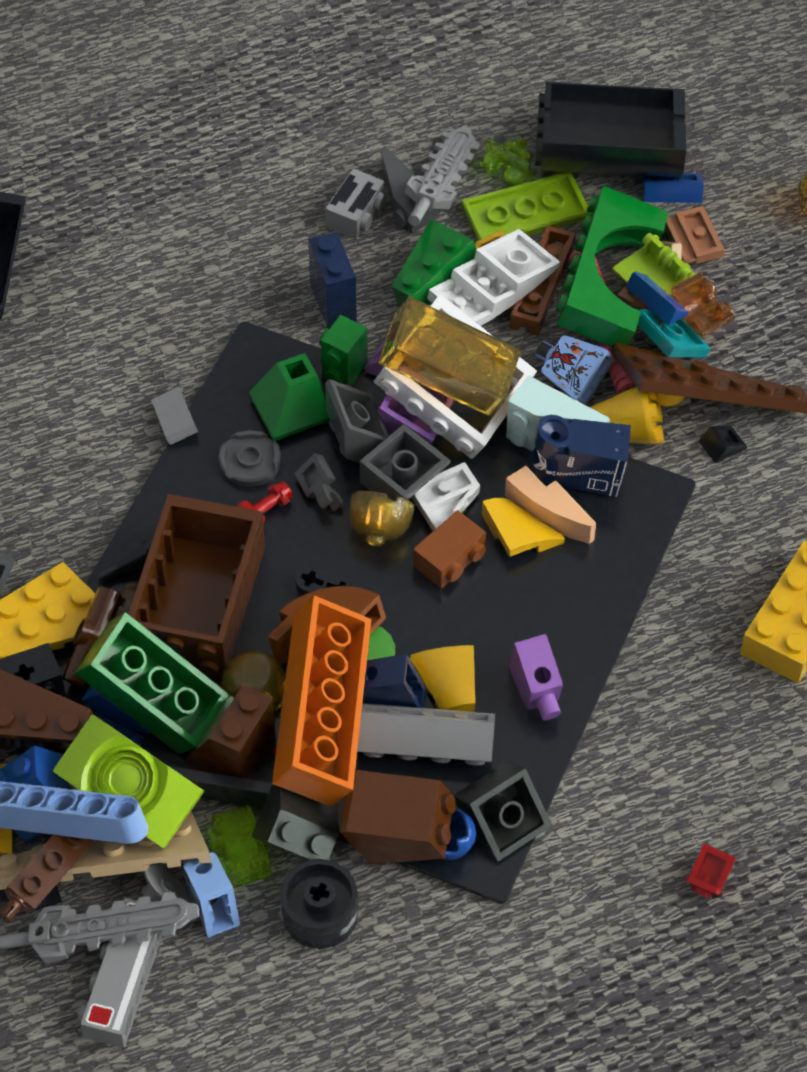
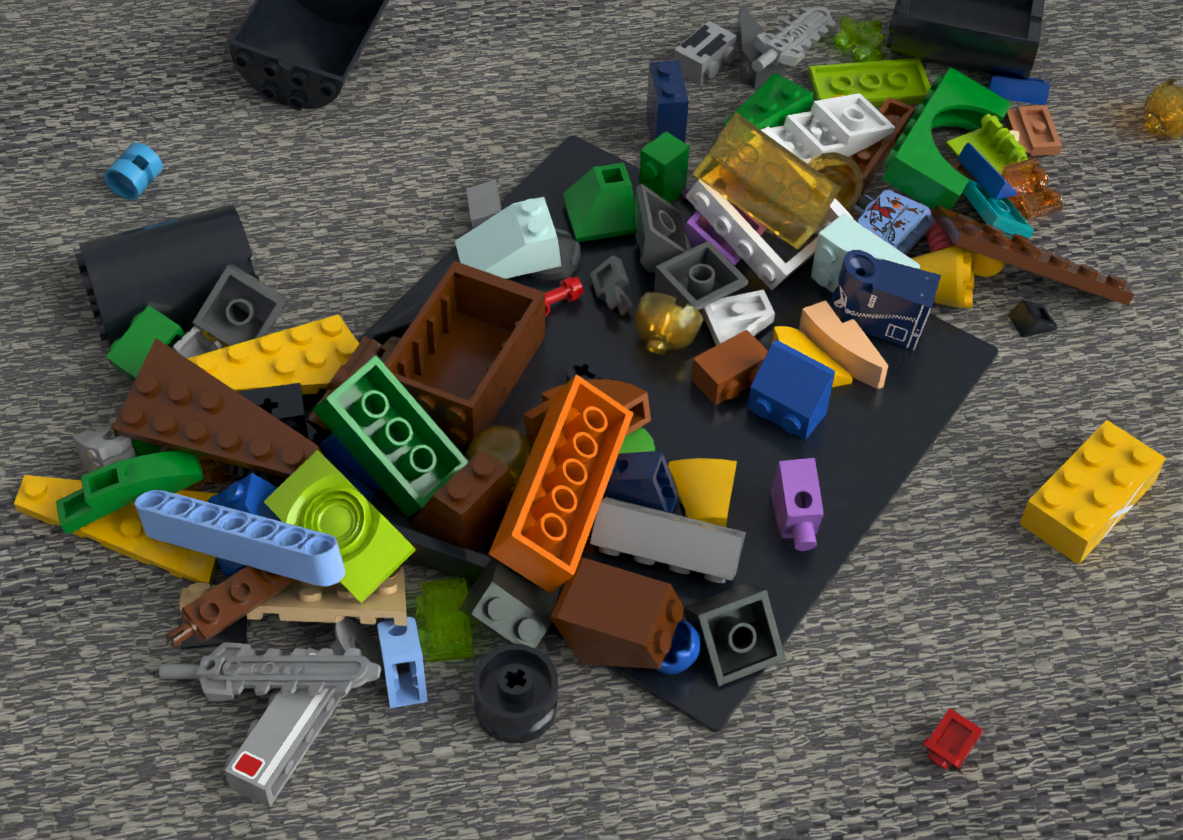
camera: 10 degrees right, 5 degrees down
none -> light aqua slope [455,197,561,279]
none -> blue slope [748,339,835,440]
none -> clear yellow cylinder [807,152,863,211]

